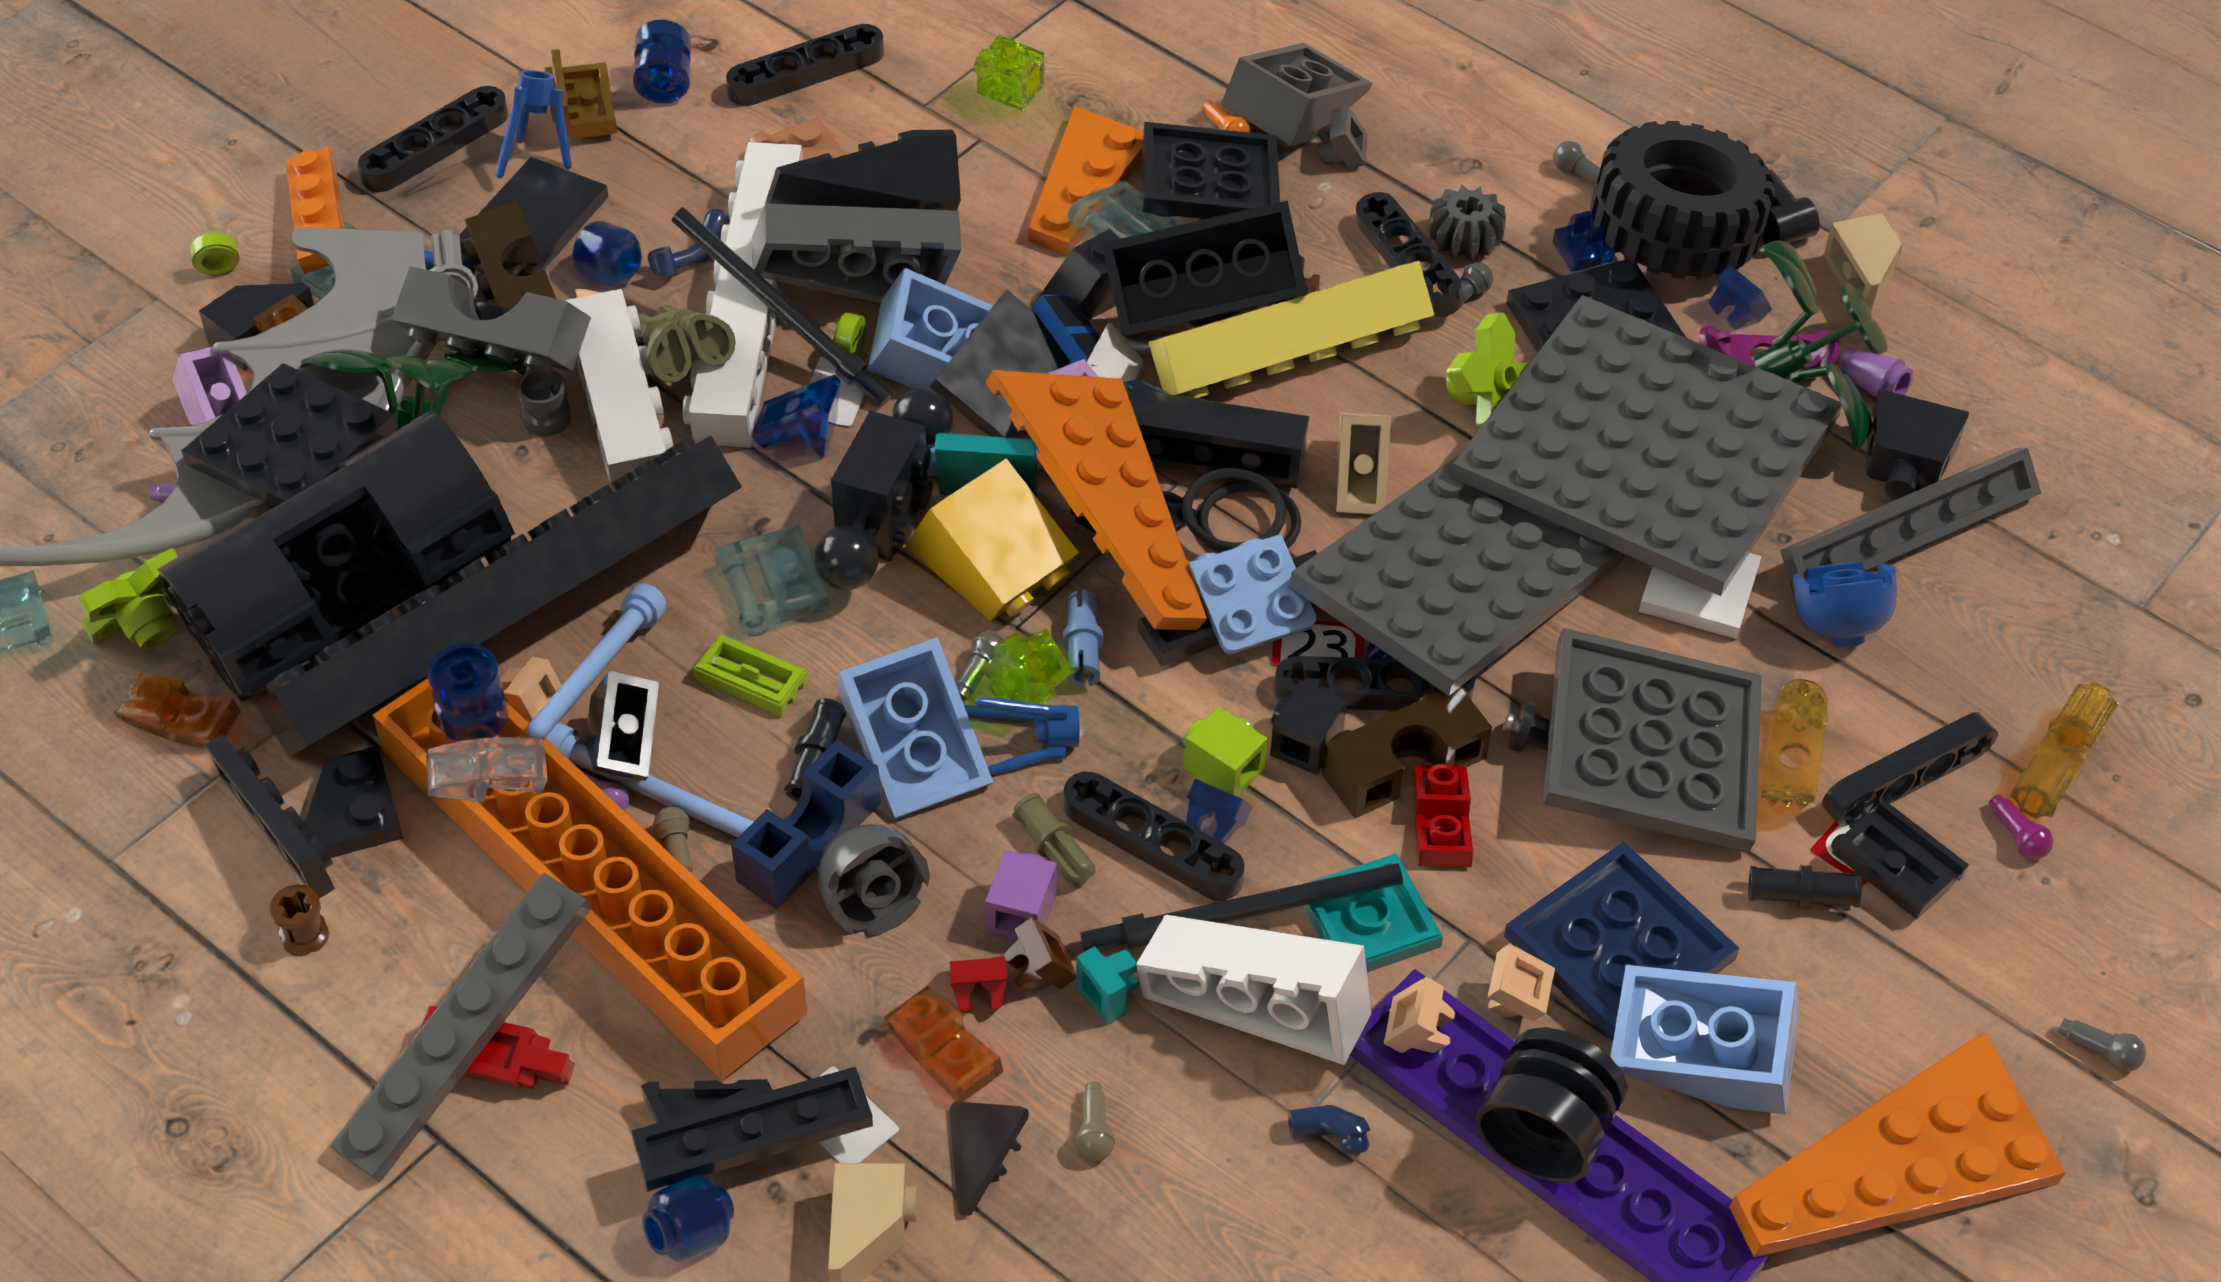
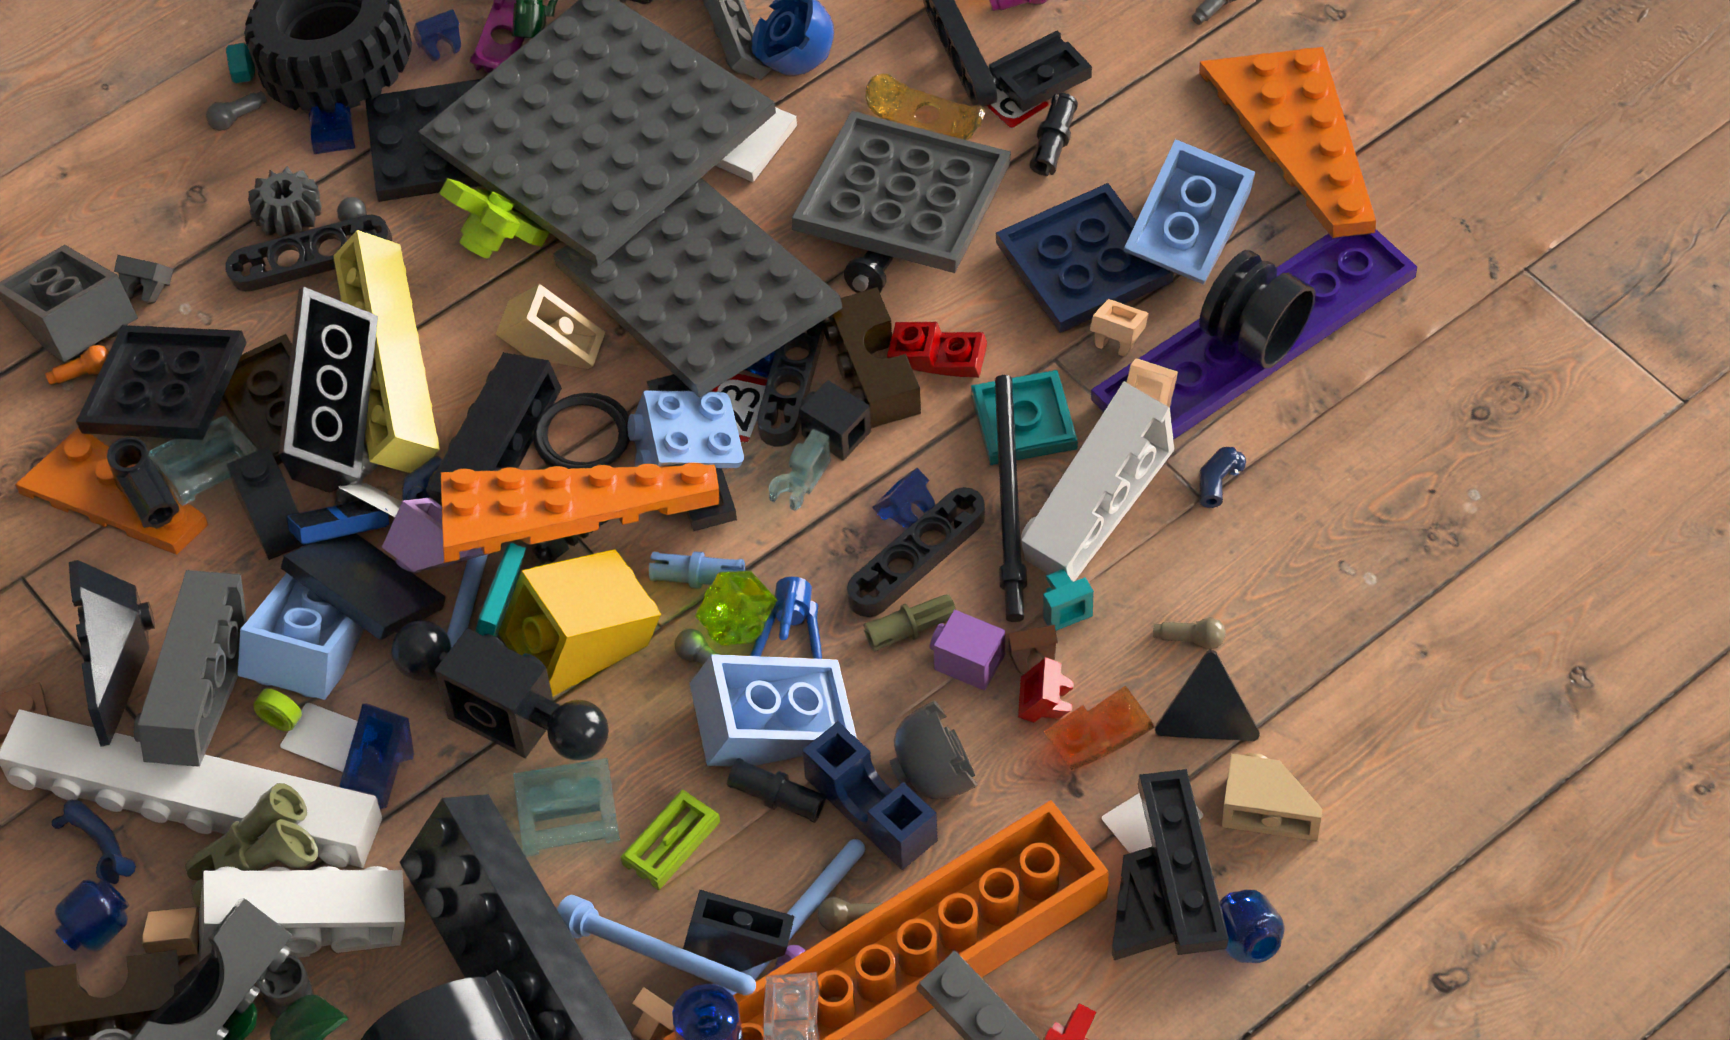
camera: 75 degrees left, 5 degrees up
black bar [671,207,893,407] -> none
lime brick [1183,706,1268,802] -> none
none -> black piece [107,437,179,529]
none -> clear light blue plate [769,429,831,511]

